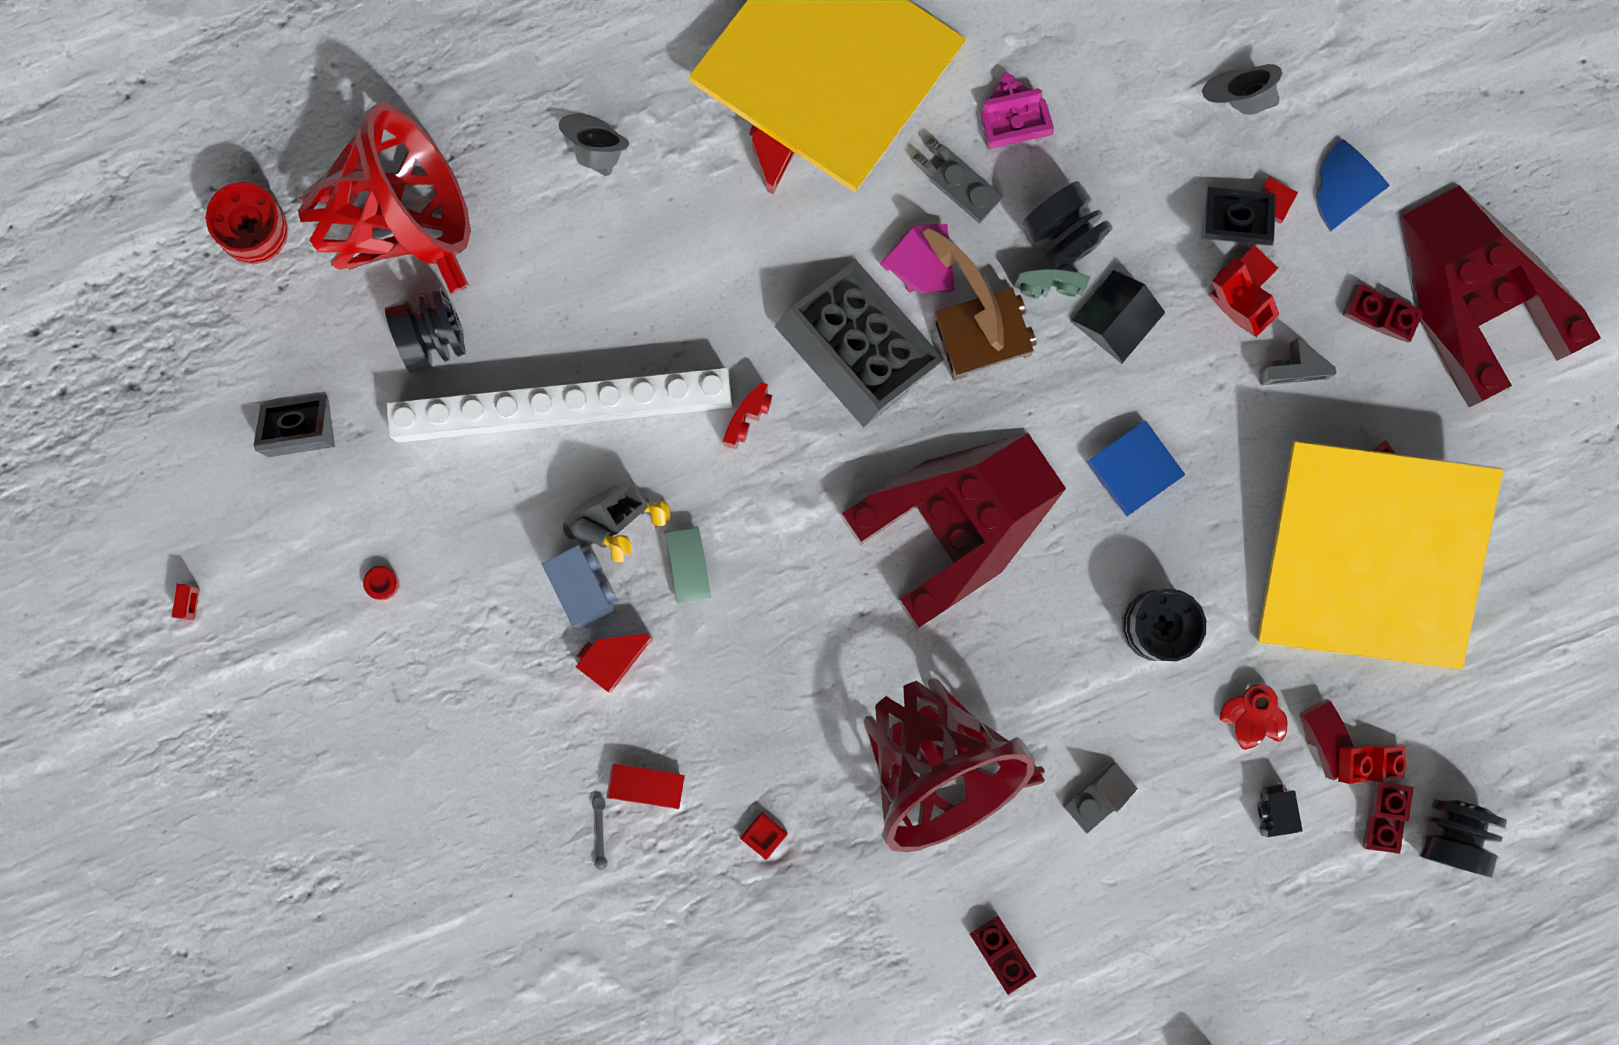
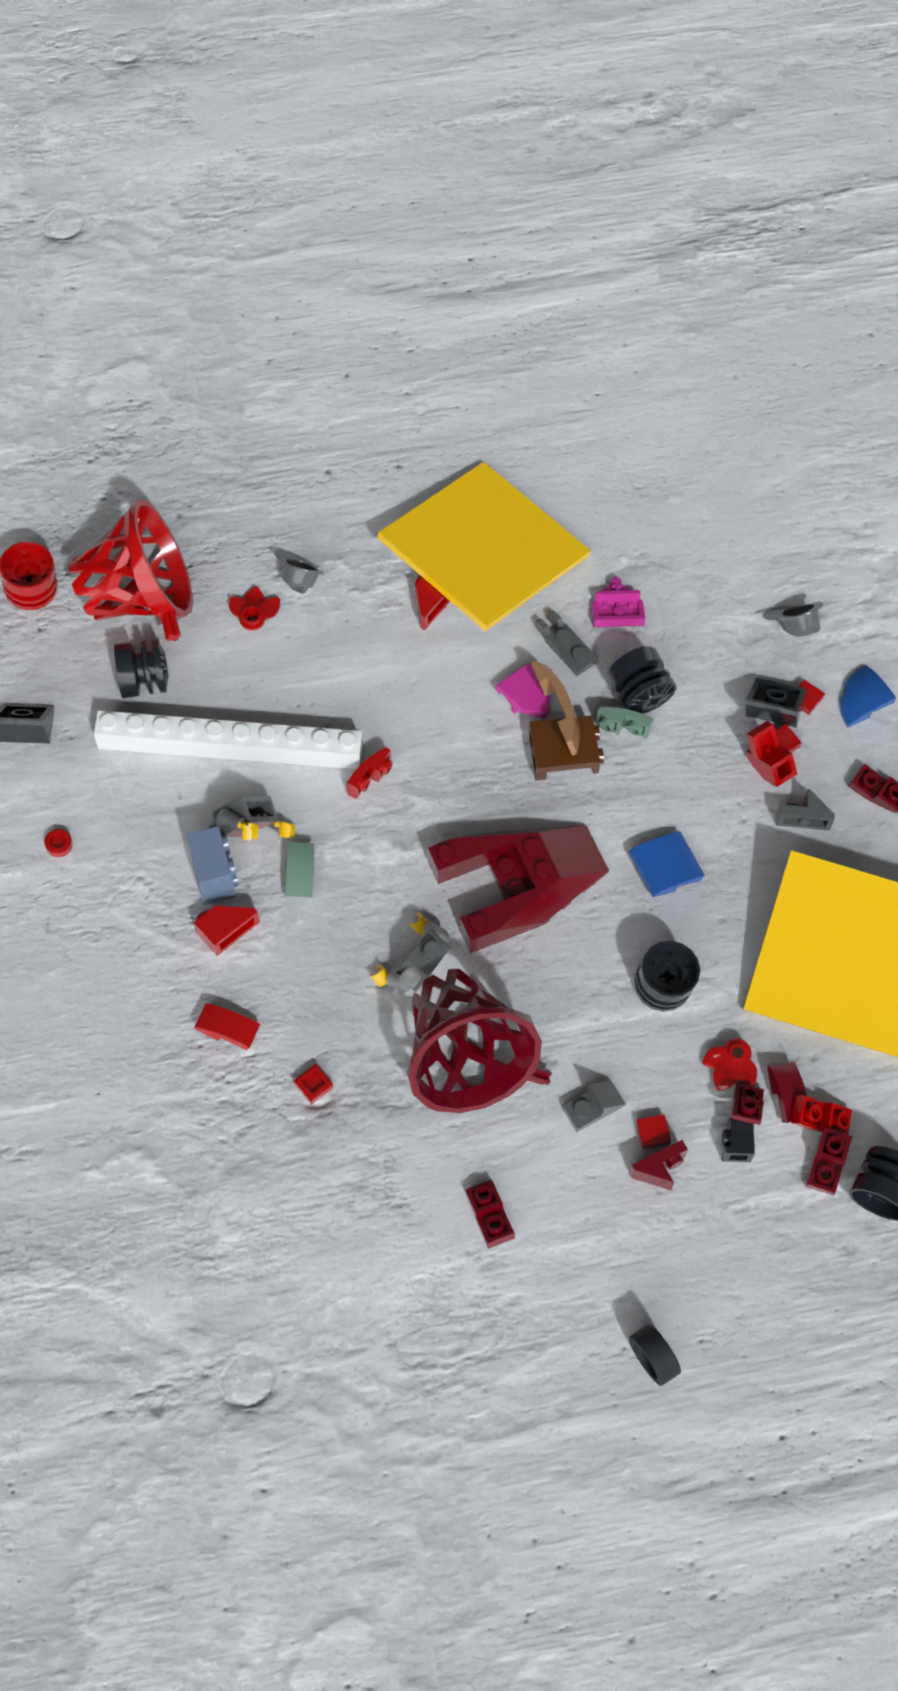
camera: 10 degrees right, 20 degrees down
dark grey hinge [592,797,608,870] -> none
dark grey slope [775,260,944,428] -> none
black slope [1070,270,1166,364] -> none
none -> red plate [229,586,280,631]
none -> torso [370,912,451,992]
none -> dark red slope [629,1140,688,1190]
none -> red tile [636,1114,671,1149]
none -> dark red slope [731,1083,764,1125]

